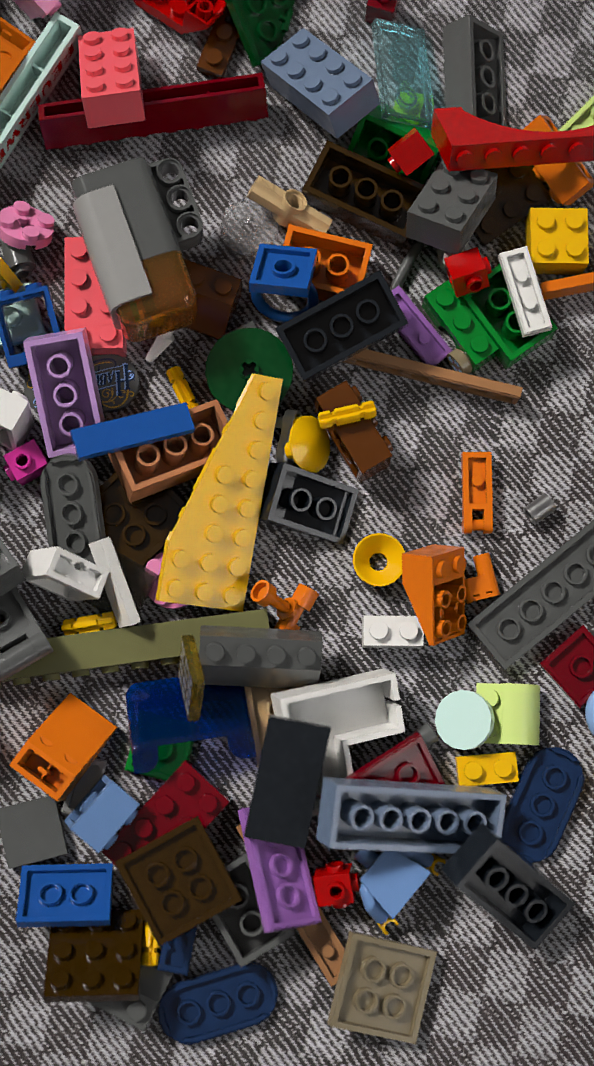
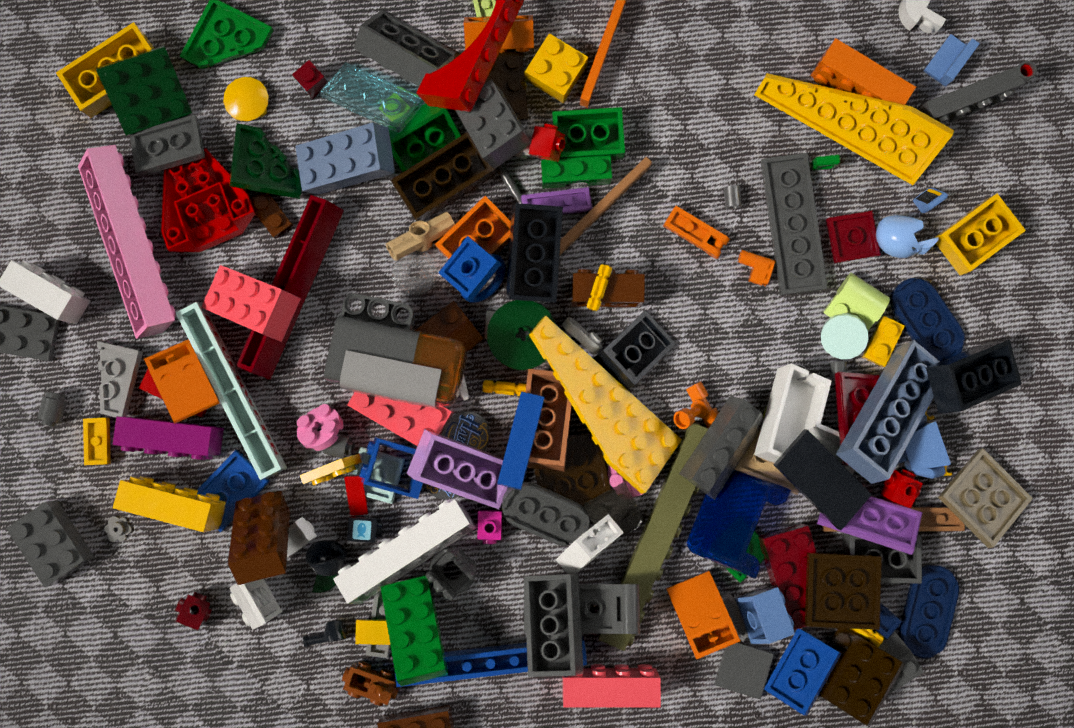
camera: 55 degrees left, 5 degrees up
yellow axle [61,611,117,635] -> none
white tile [88,537,141,628] -> none
clear yellow tile [178,635,205,721] -> none
yellow dish [284,415,330,473] -> none
yellow piece [352,533,405,587] -> none
white brick [362,615,424,648] -> none
red brick [387,128,434,176] -> none
orange slope [402,544,467,646] -> none
dark tan tile [447,348,473,374] -> none
white tile [498,246,553,338] -> none

